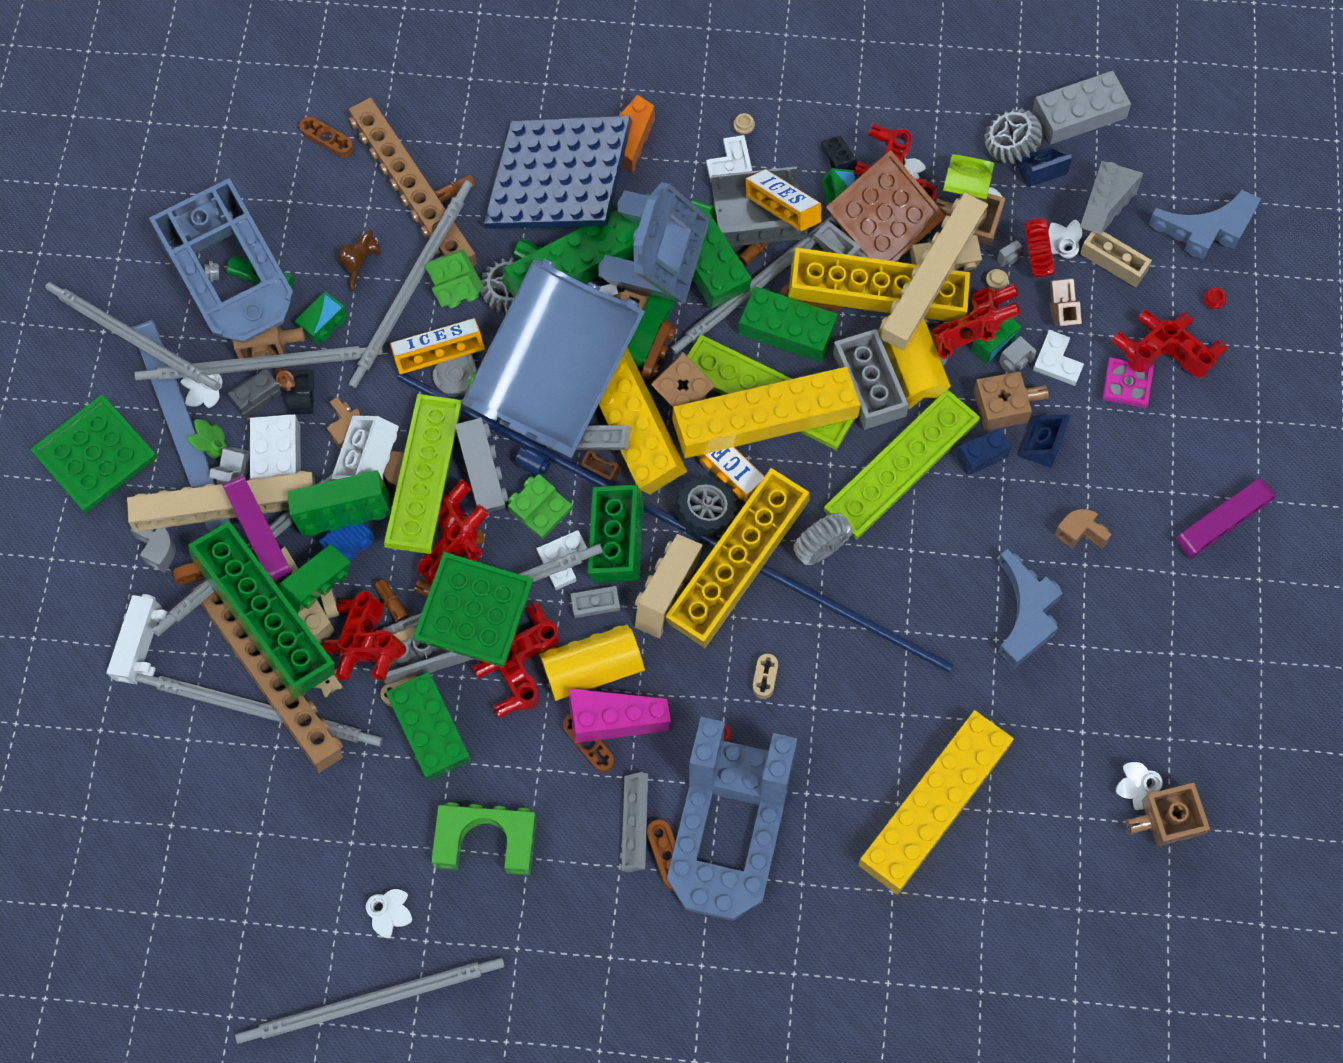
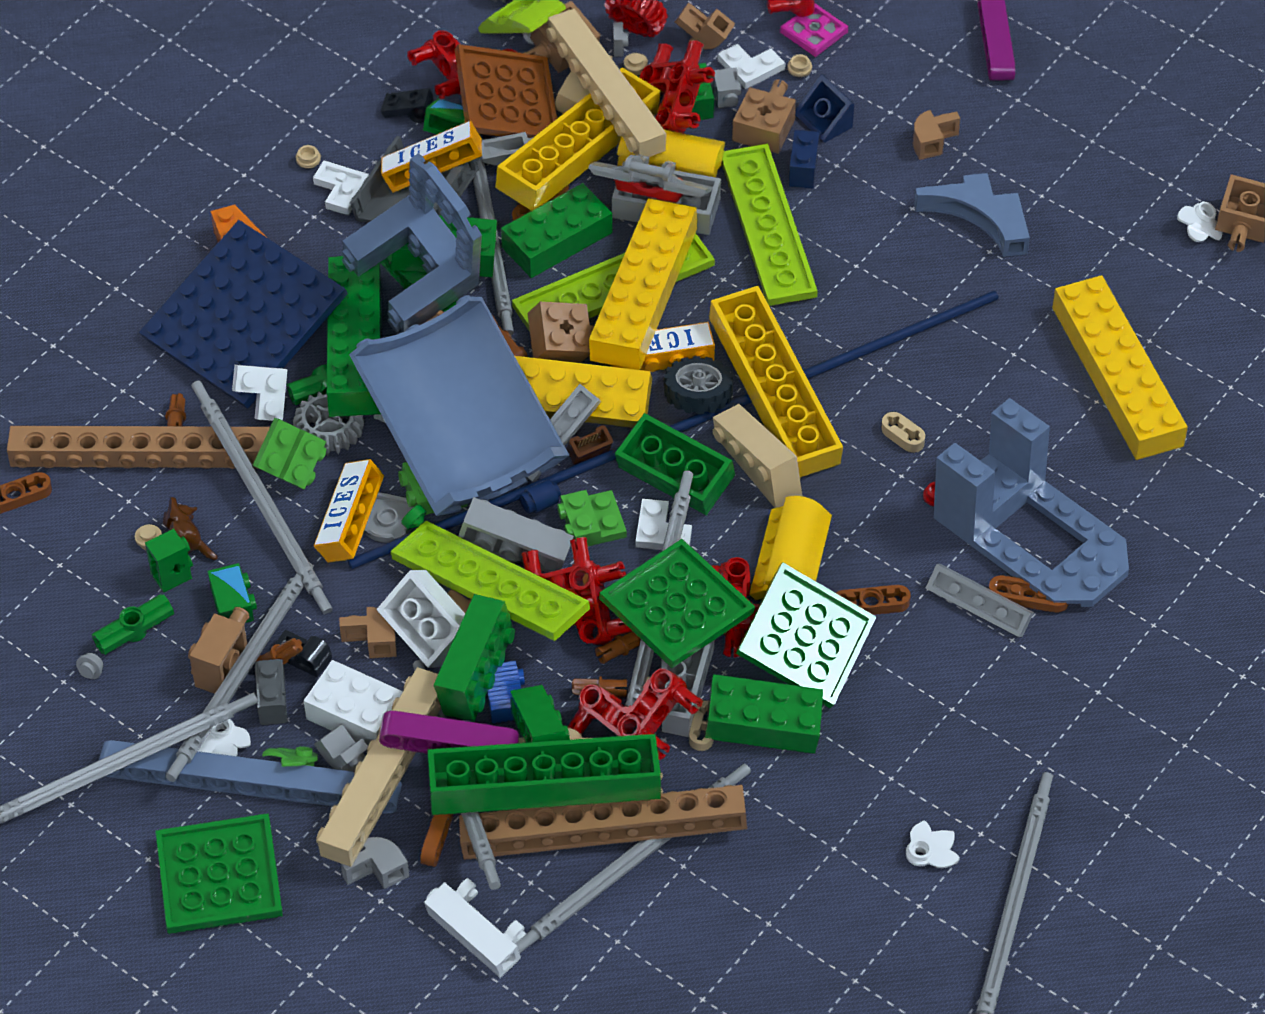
camera: 60 degrees left, 15 degrees down
sand blue bracket [149,178,294,343] -> none
bright green arch [431,803,537,875] -> none
dark pink wedge [568,689,671,743] -> none
light grey plate [571,586,620,618] -> none
light grey gear [793,513,853,565] -> none
none -> tan plate [135,524,162,550]
none -> green brick [145,529,193,593]
none -> white plate [232,365,287,421]
none -> green tile [401,505,427,530]
none -> light grey piece [588,154,713,202]
none -> plate [735,562,876,709]
none -> tan plate [788,54,812,77]

